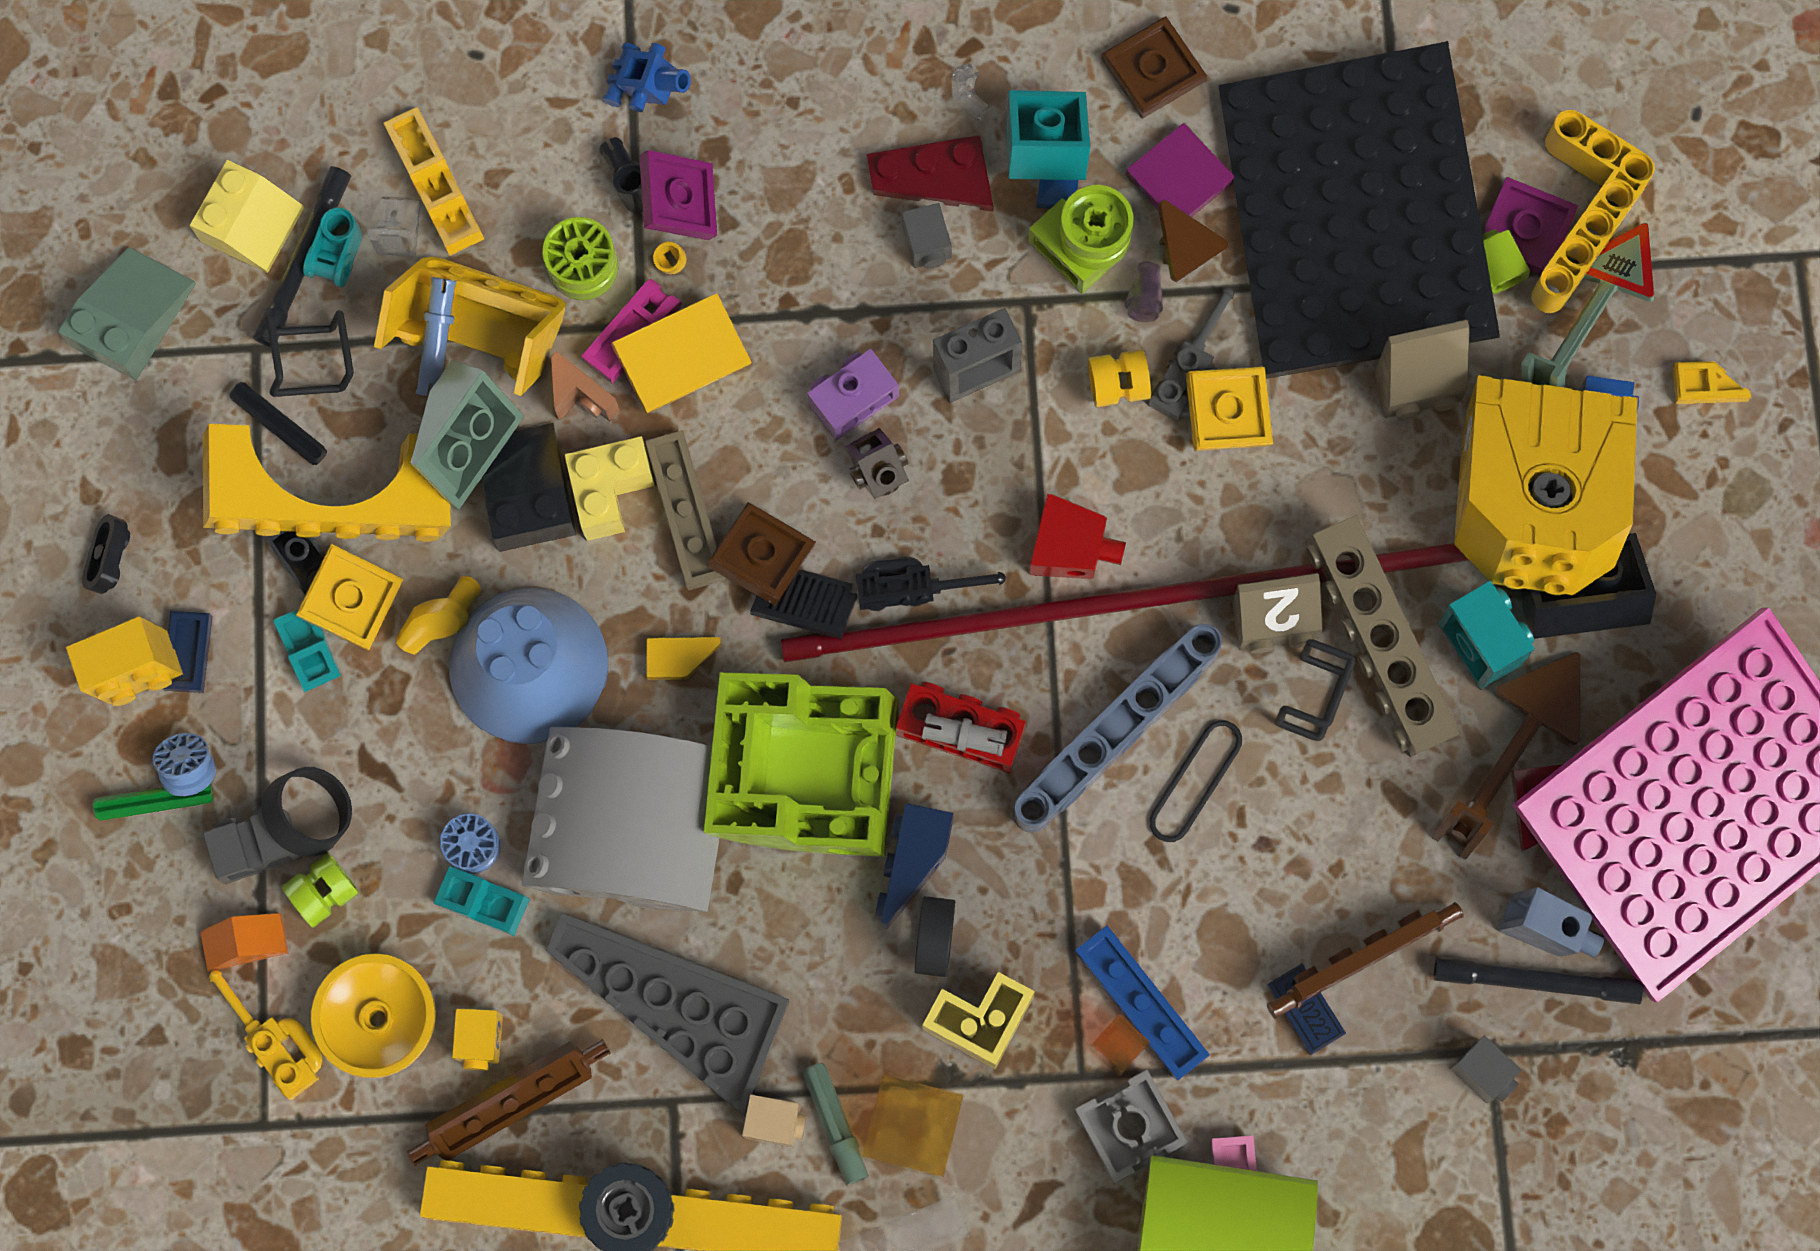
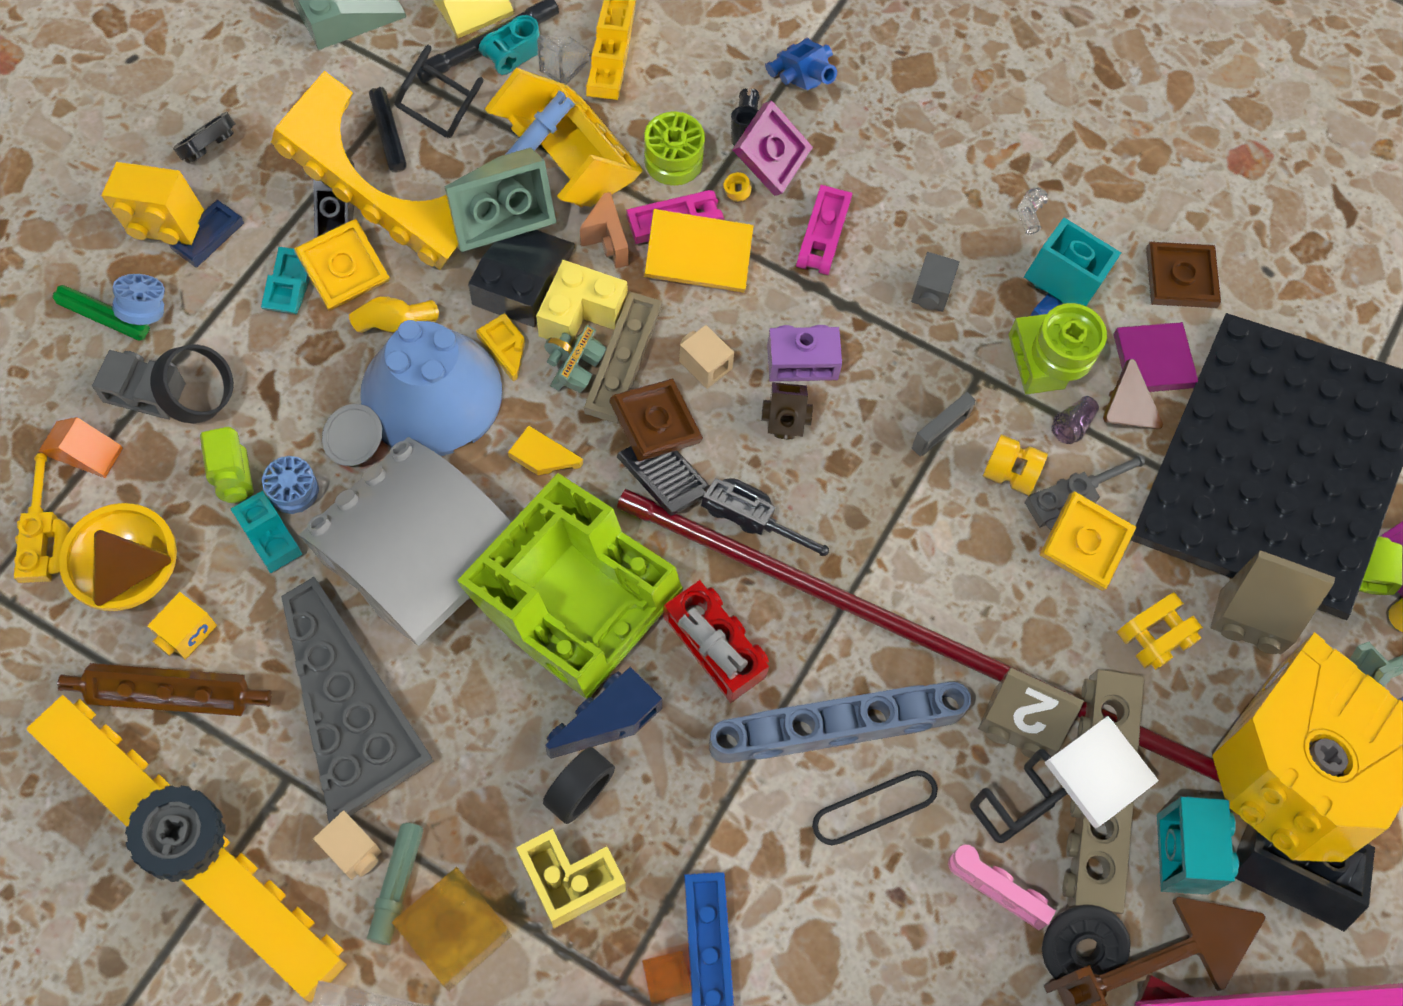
camera: 25 degrees right, 10 degrees down
lime wheel [281,851,359,928] -> none
dark red wing [867,135,994,212] -> none
dark grey window [933,308,1022,403] -> none
red torso [1030,494,1126,579] -> none
none -> reddish brown piece [93,530,171,606]
none -> lime brick [200,427,254,503]
none -> light grey piece [322,404,382,466]
none -> yellow tile [476,313,525,382]
none -> sand green hips [544,325,607,393]
none -> tan brick [679,325,734,389]
none -> dark pink plate [796,185,853,275]
none -> dark grey tile [912,392,976,456]
none -> bright pink plate [948,845,1056,930]
none -> black wheel [1042,905,1130,980]
none -> white slope [1044,716,1159,829]
none -> yellow brick [1116,592,1203,670]

